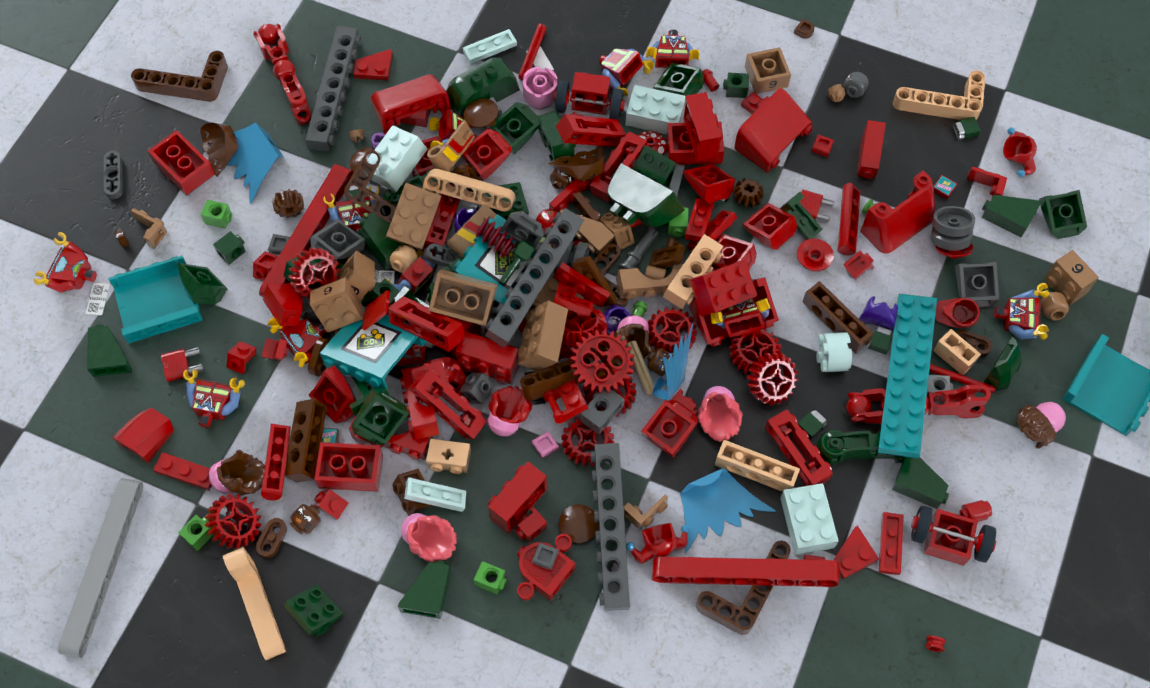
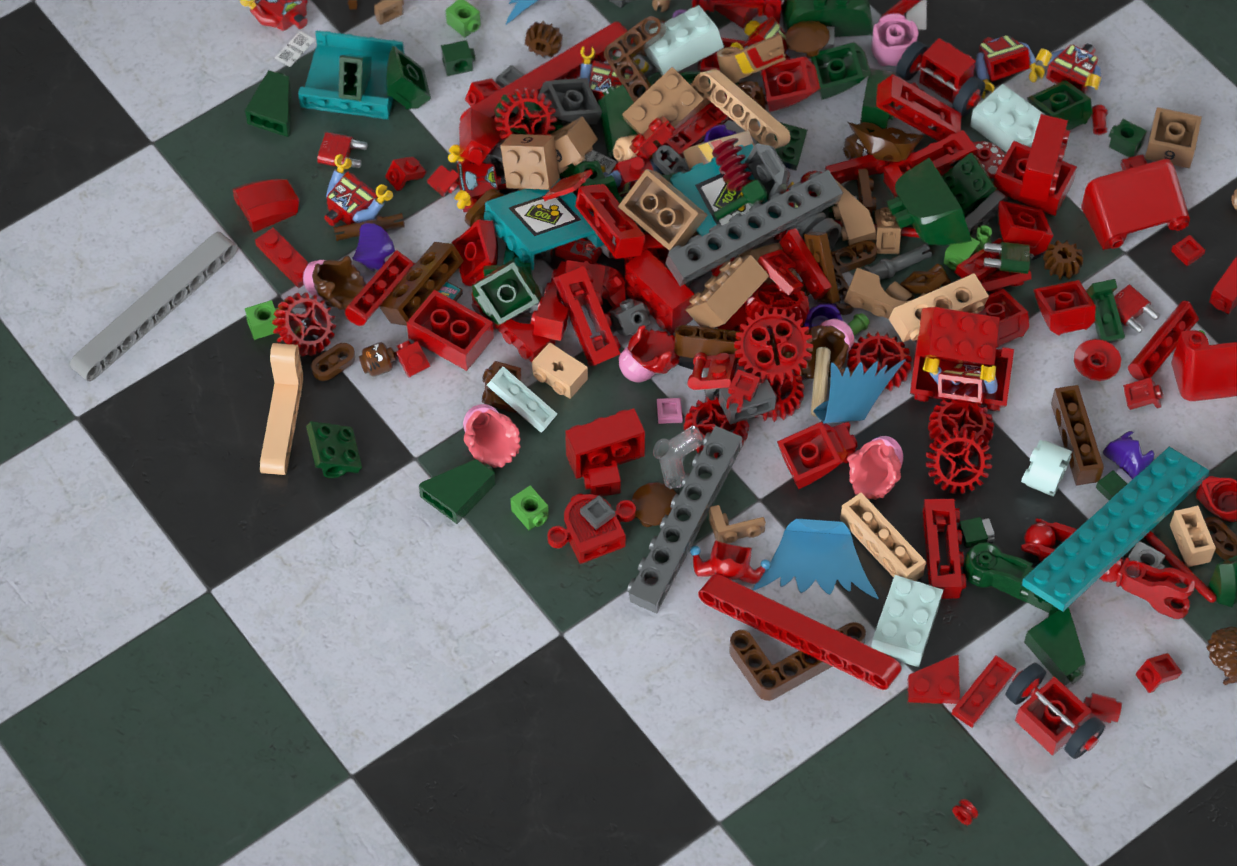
camera: 30 degrees right, 5 degrees down
none -> reddish brown pin [334,212,405,241]
none -> dark green slope [339,54,372,101]
none -> dark purple hair [352,223,395,271]
none -> red hinge [629,116,676,160]
none -> clear piece [653,426,704,489]
none -> red plate [726,369,761,413]
none -> bright green pin [975,225,992,252]
none -> dark green piece [984,242,1030,274]
none -> red bracket [1136,653,1183,693]

